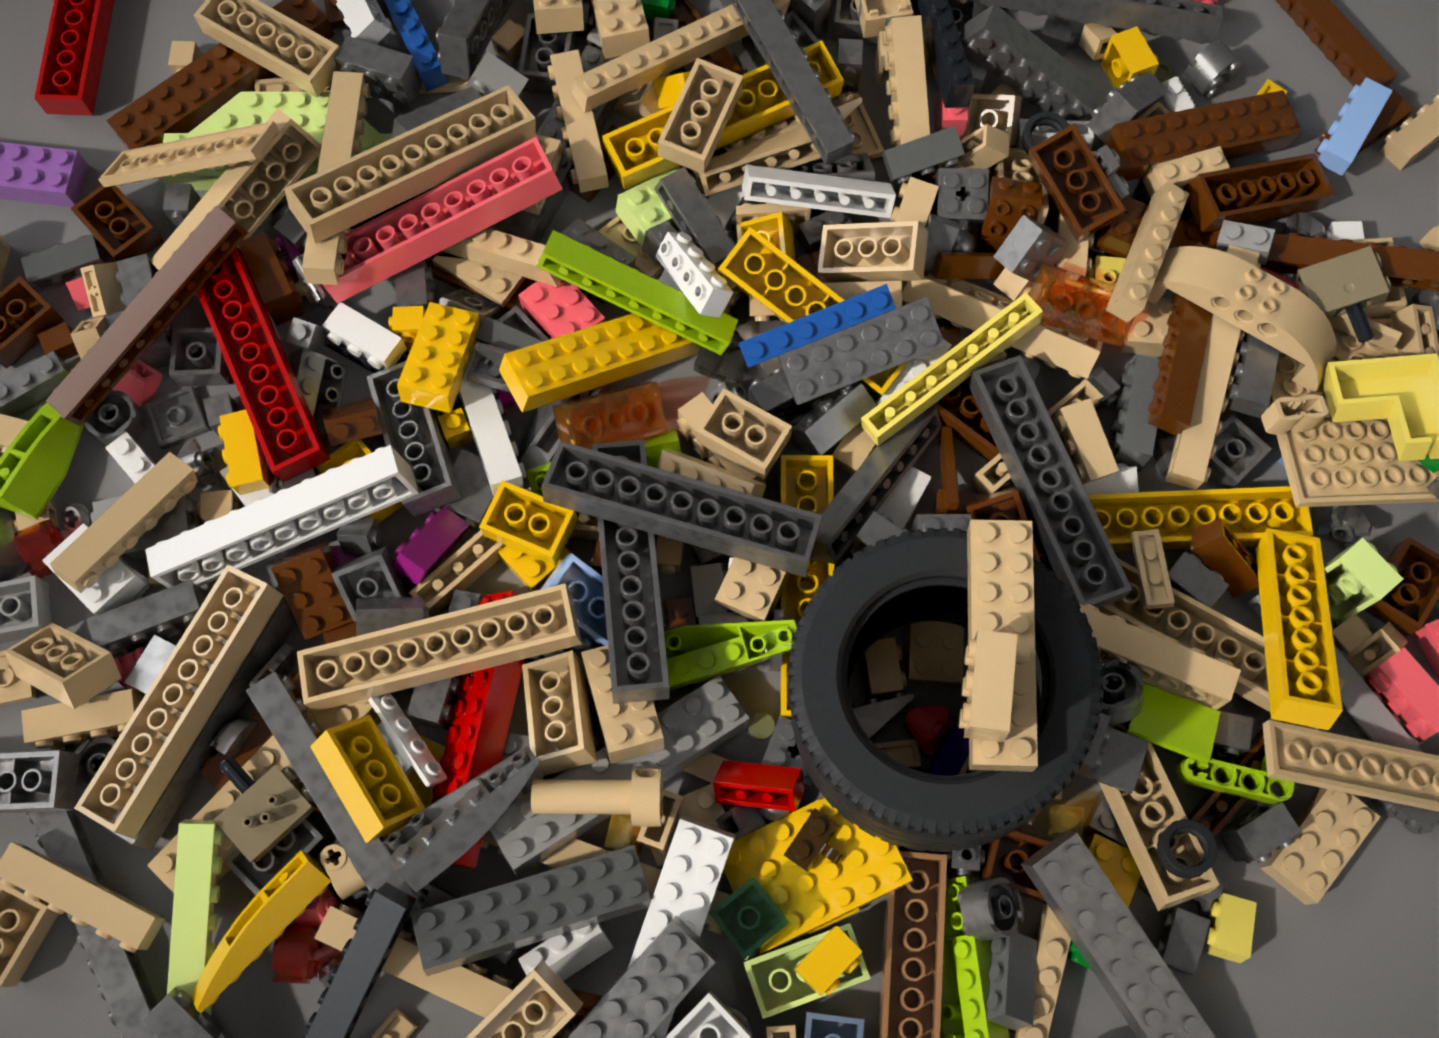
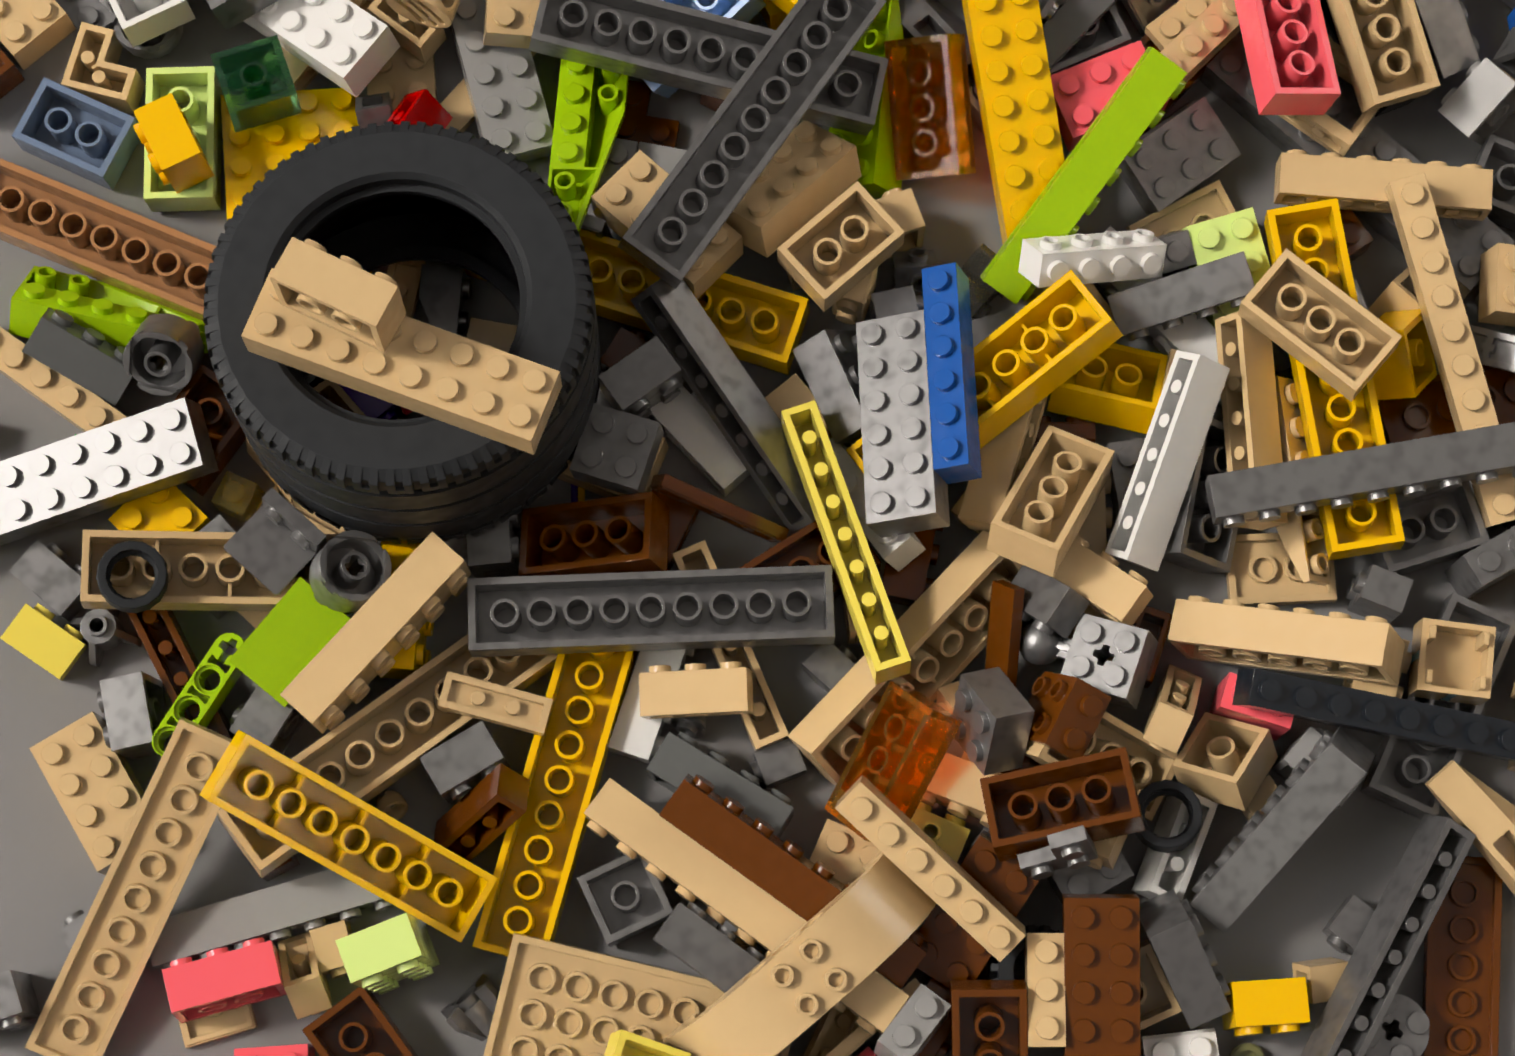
camera: 110 degrees right, 5 degrees up
dark grey brick [882,125,965,184] -> none
tan brick [1261,394,1329,435] -> none

